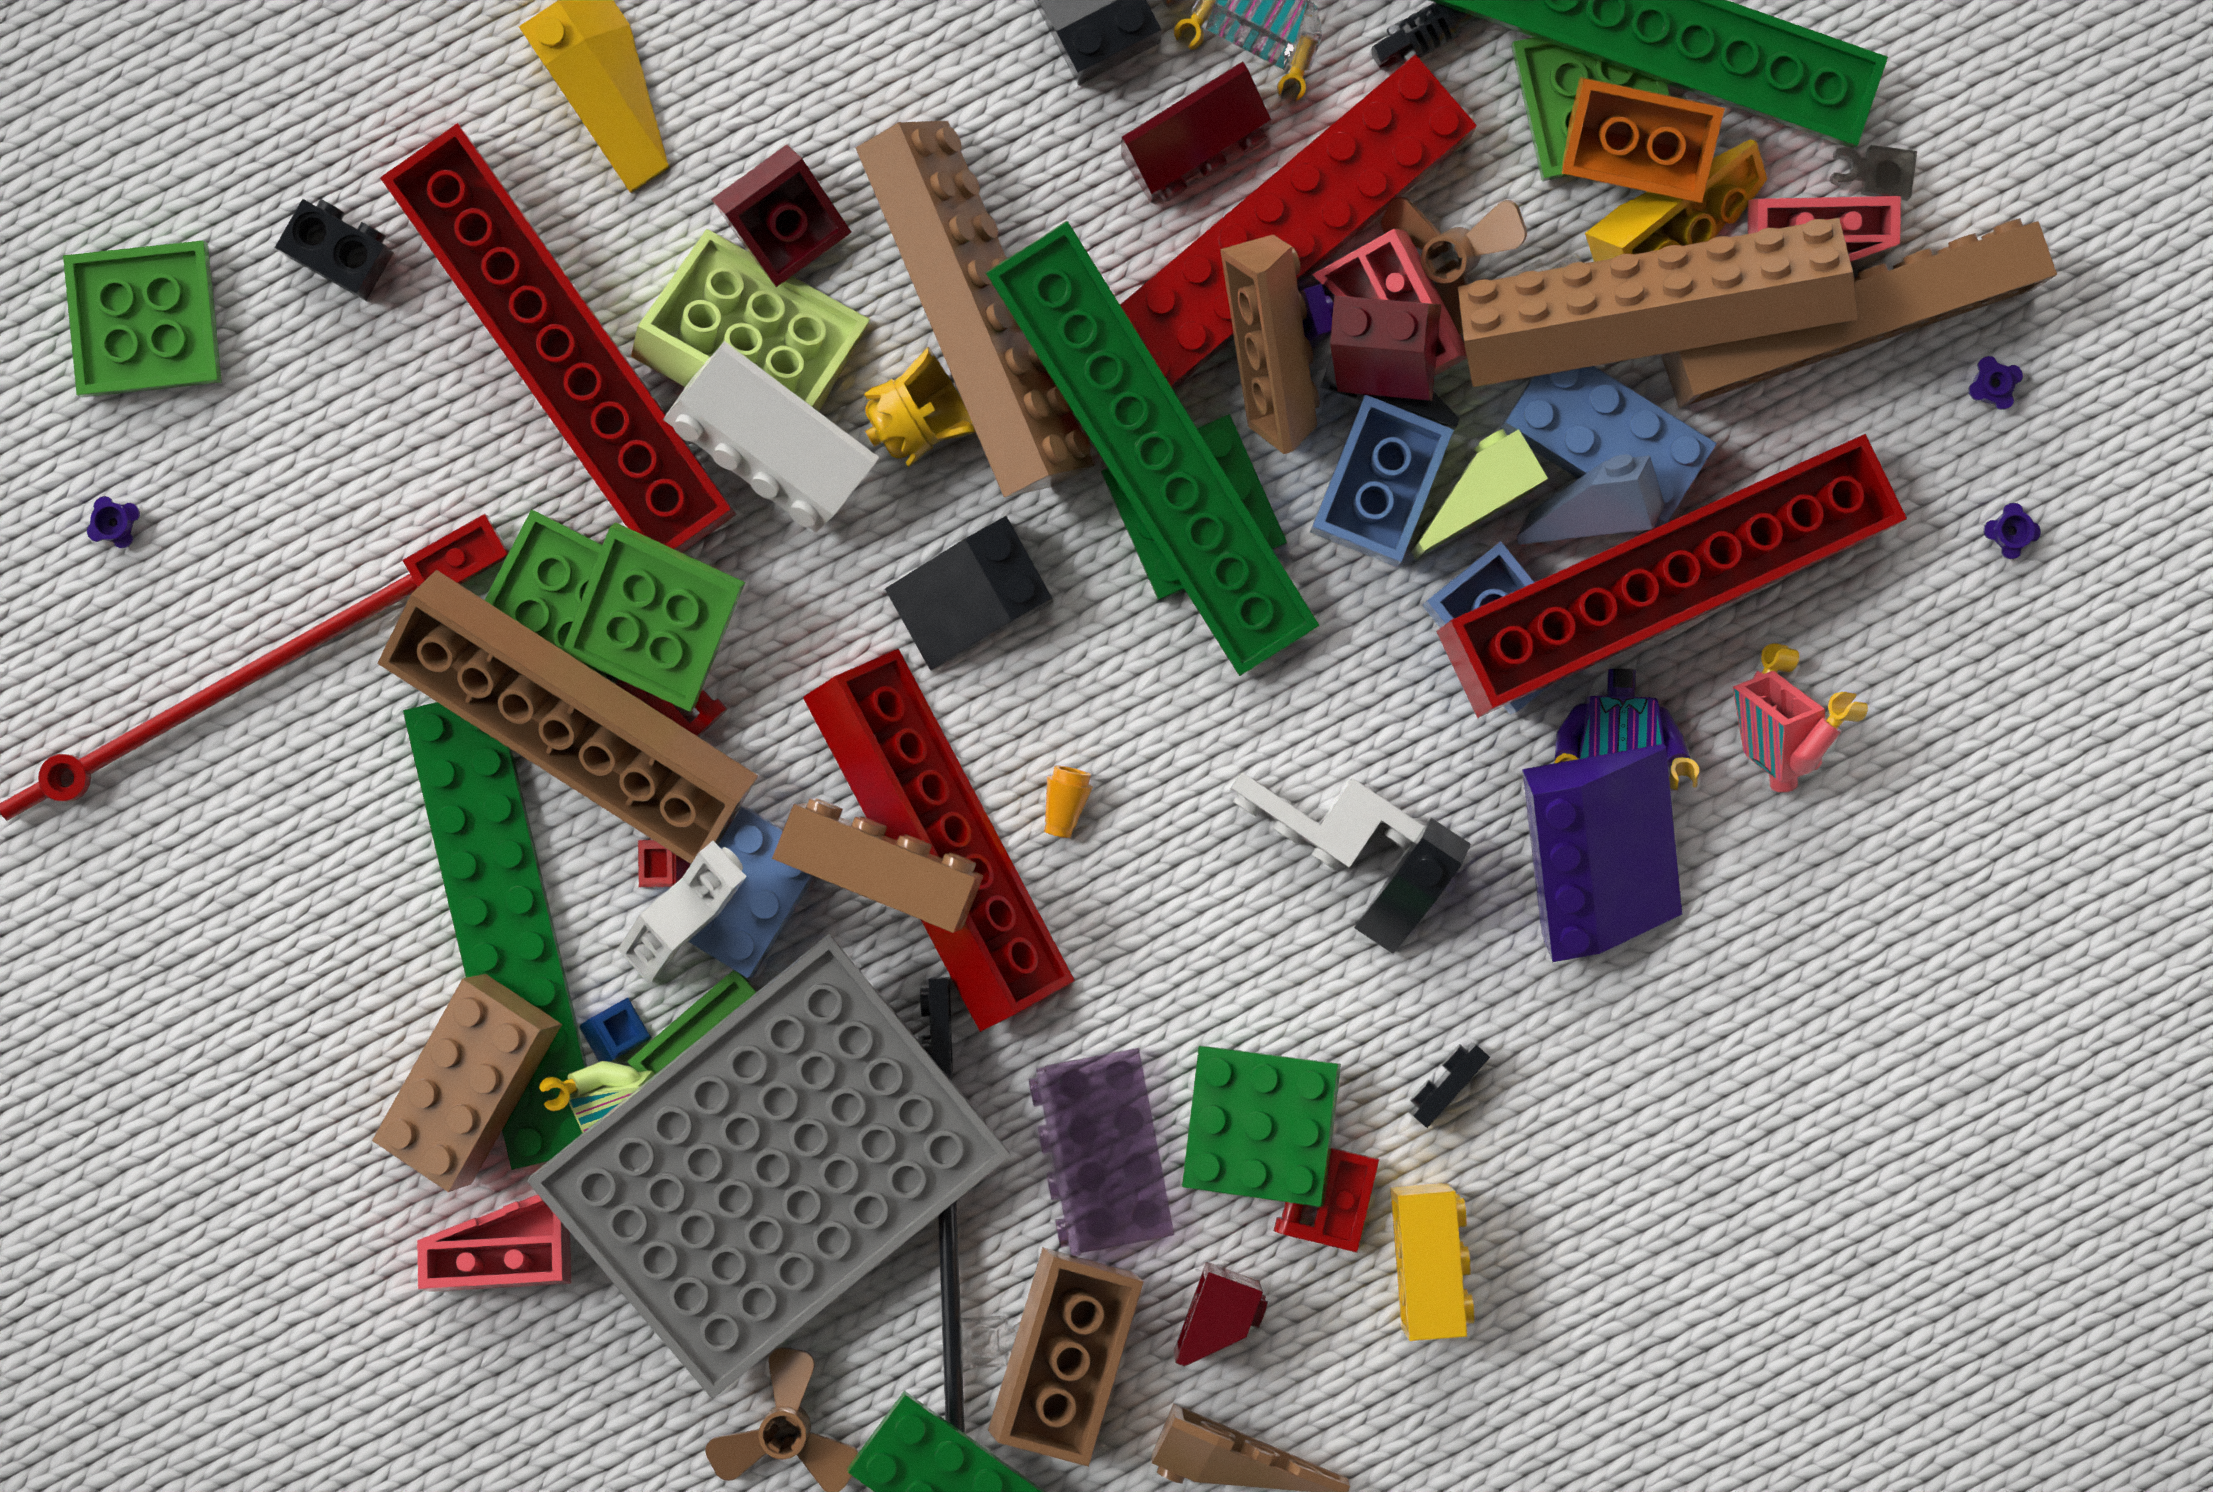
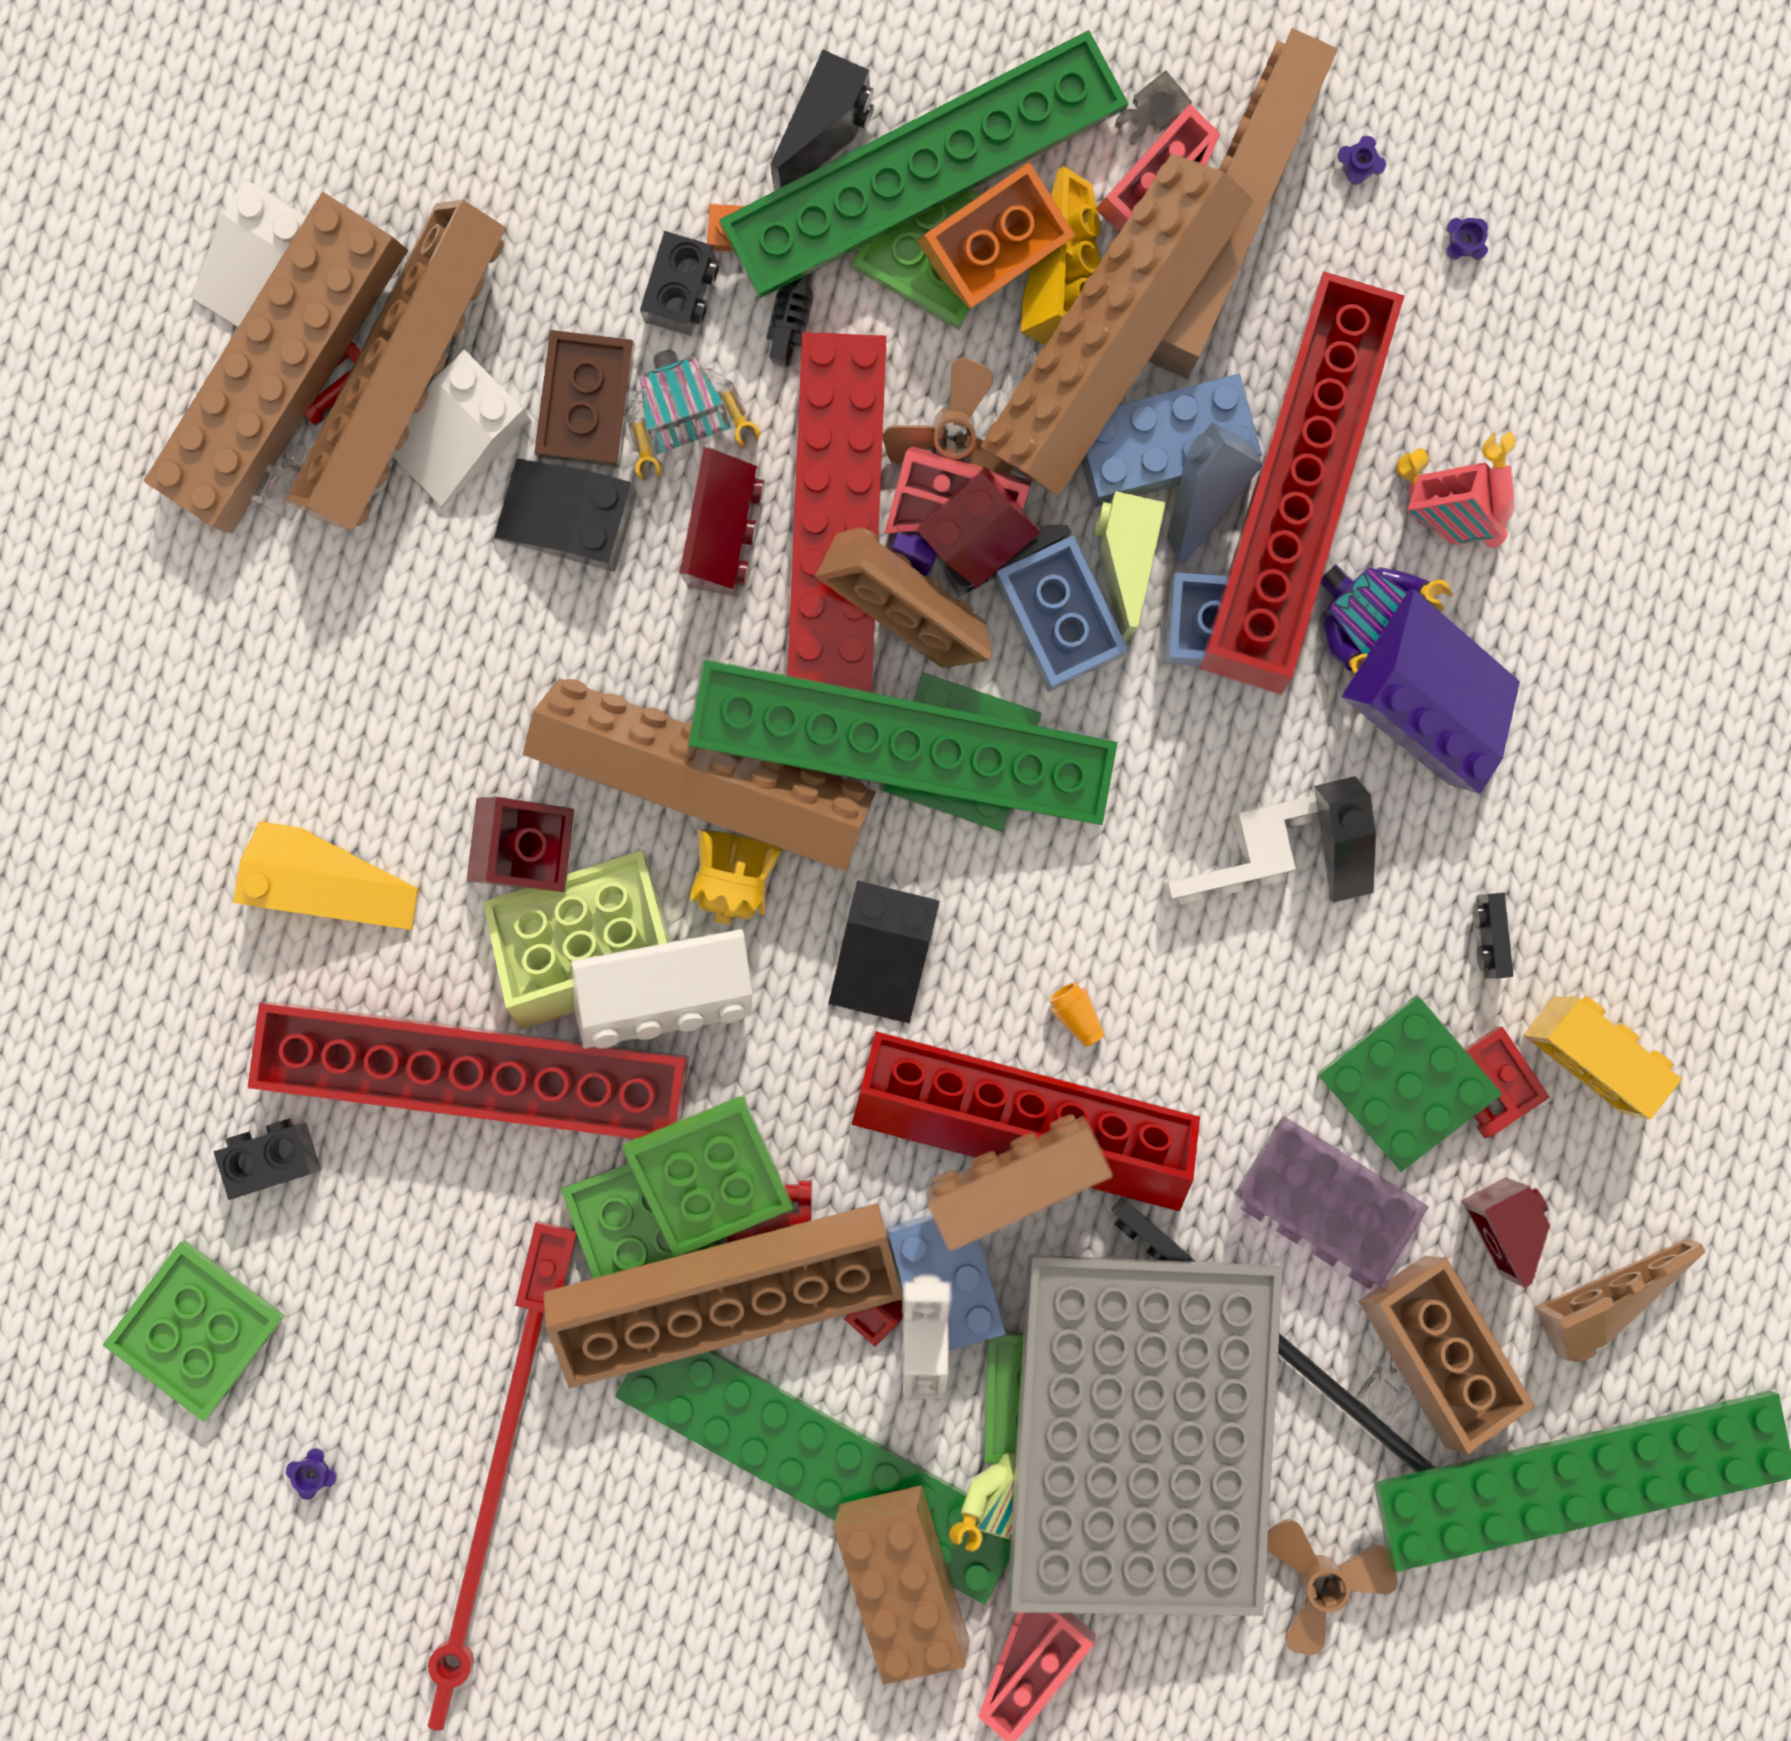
camera: 50 degrees left, 0 degrees up
blue slope [580,998,651,1062] -> none

